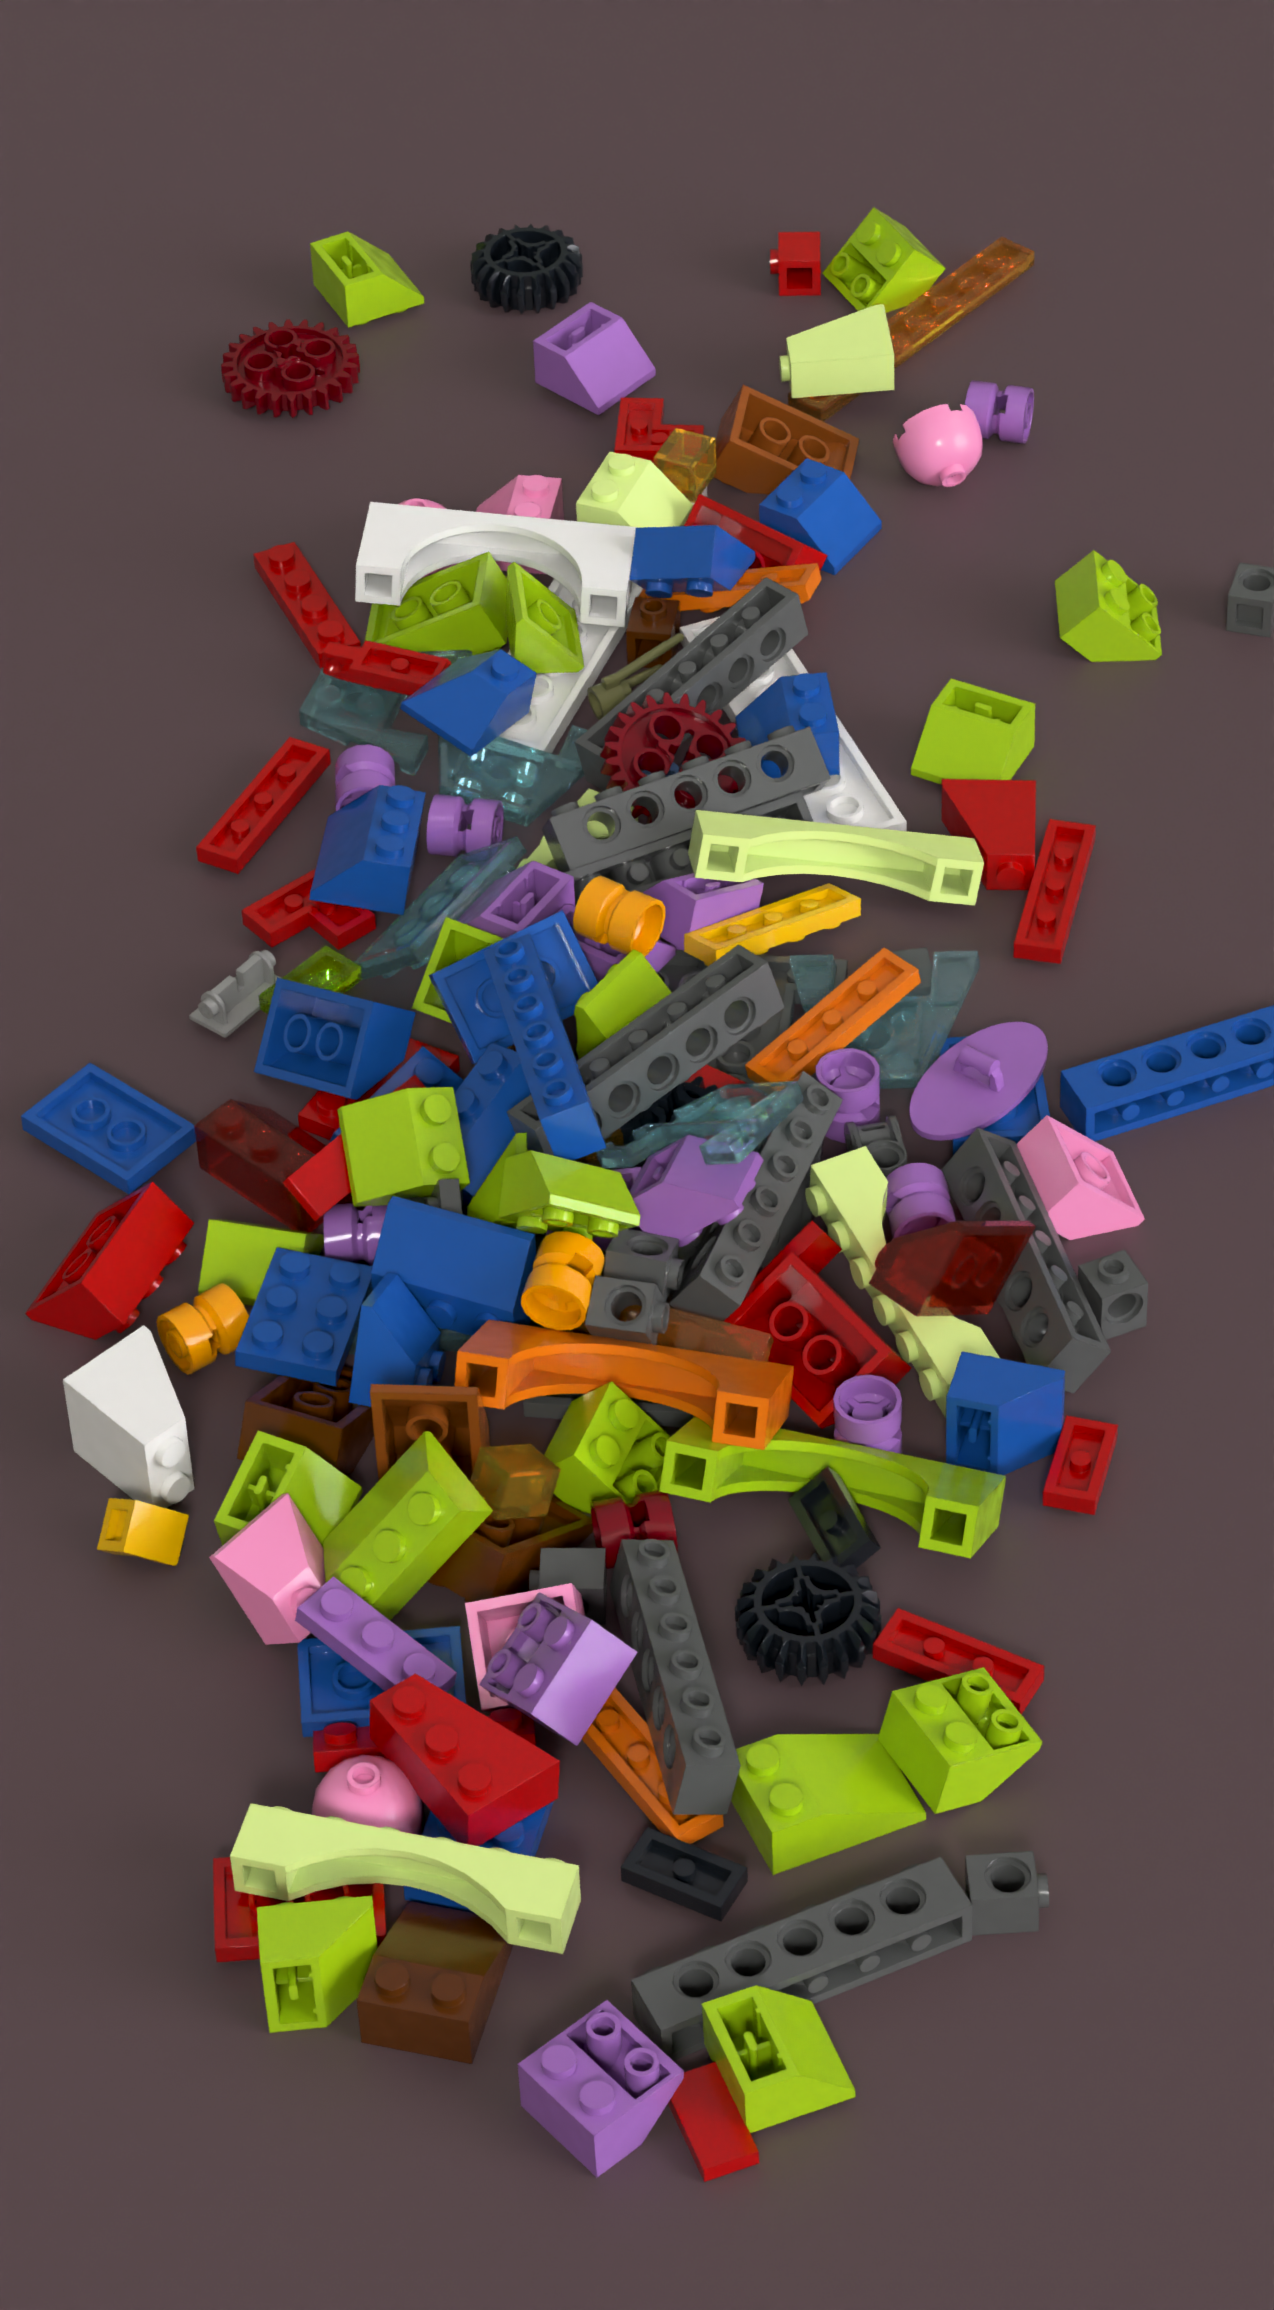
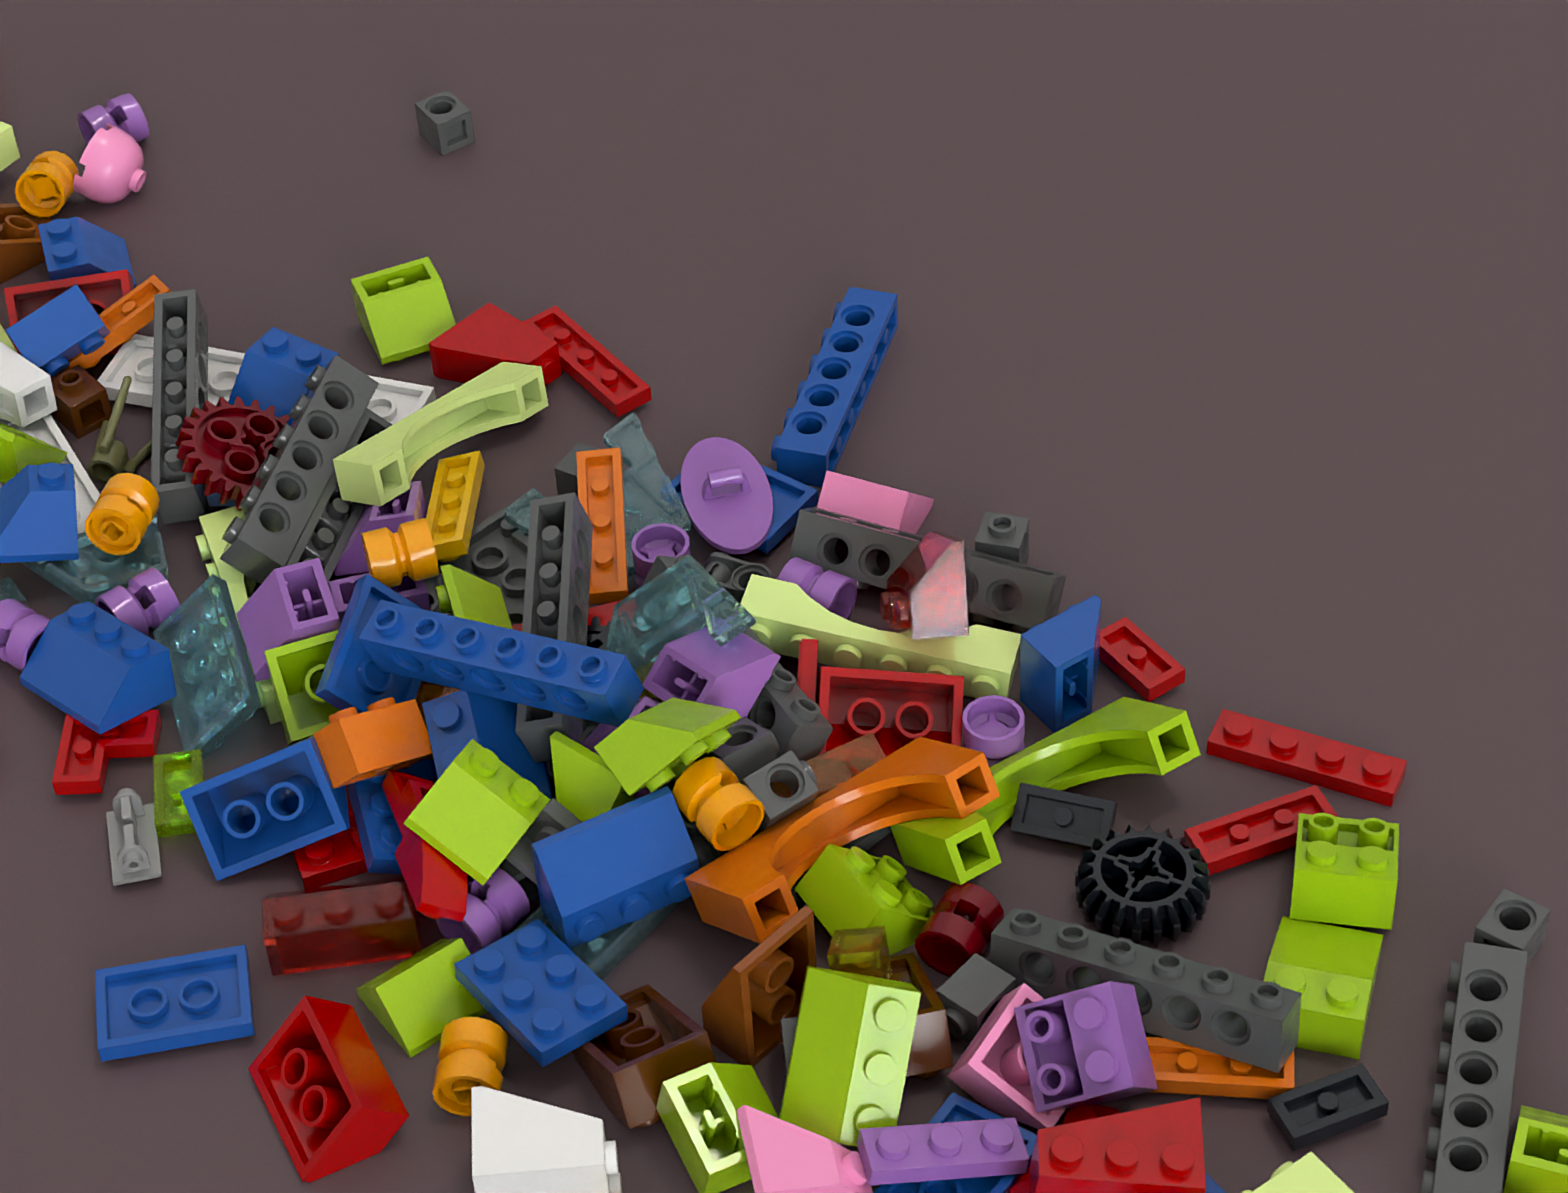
camera: 50 degrees left, 0 degrees up
blue slope [349,1272,446,1407] -> none
lime slope [1055,550,1162,662] -> none
none -> light orange wheel [15,151,79,217]
none -> light orange wheel [85,473,160,555]
none -> orange brick [313,697,433,789]
none -> red plate [1206,709,1407,807]

